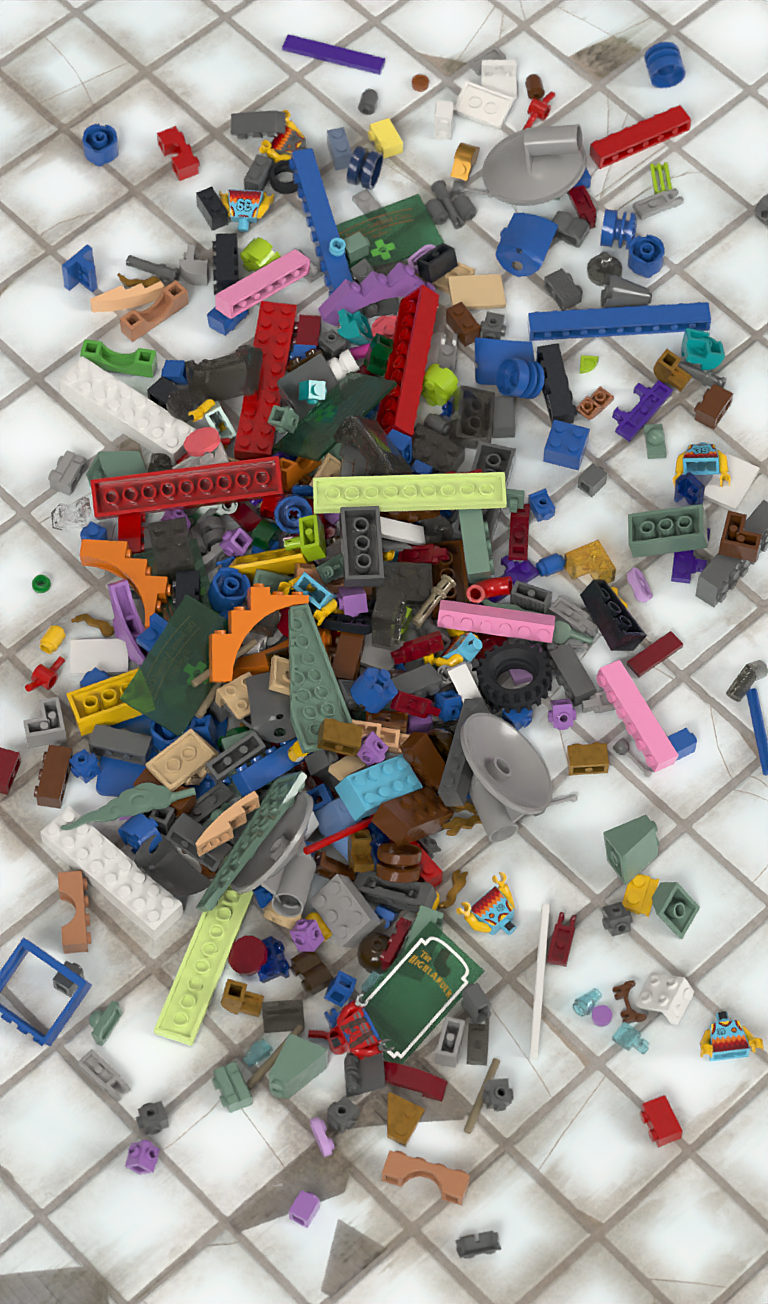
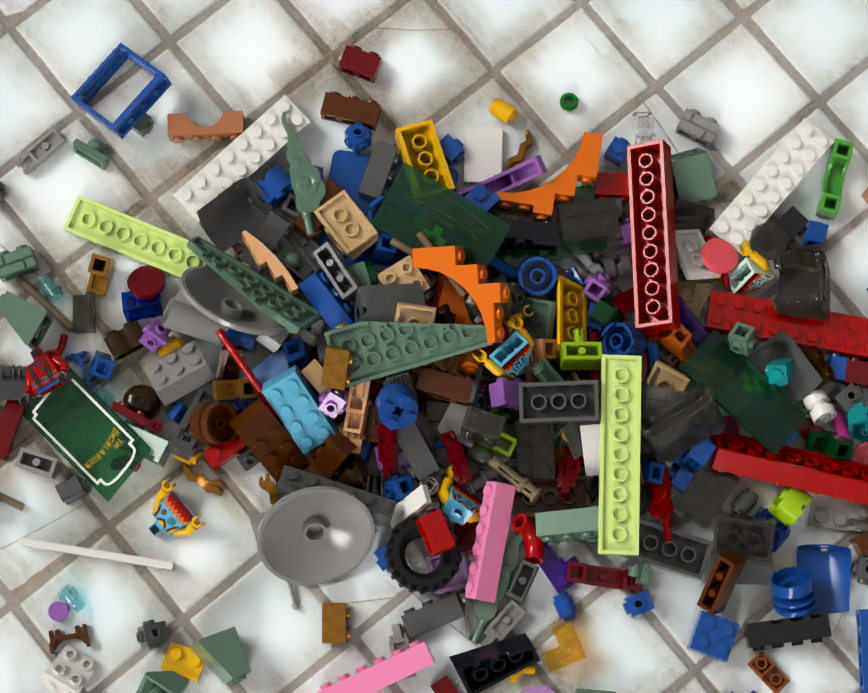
camera: 95 degrees right, 20 degrees up
light grey brick [23,697,67,749] -> none
red piece [25,656,65,692] -> none
clear smoke panel [466,1018,489,1066] -> none
dark red hinge [547,912,577,967] -> none
medium lavender brick [548,699,576,730] -> none
dark grey brick [578,463,607,497] -> none
lime tile [579,355,599,374] -> none
hinge [612,738,652,777] -> none
clear light blue plate [612,1022,649,1055] -> none
none -> red brick [415,509,456,558]
none -> reddish brown brick [697,551,746,615]

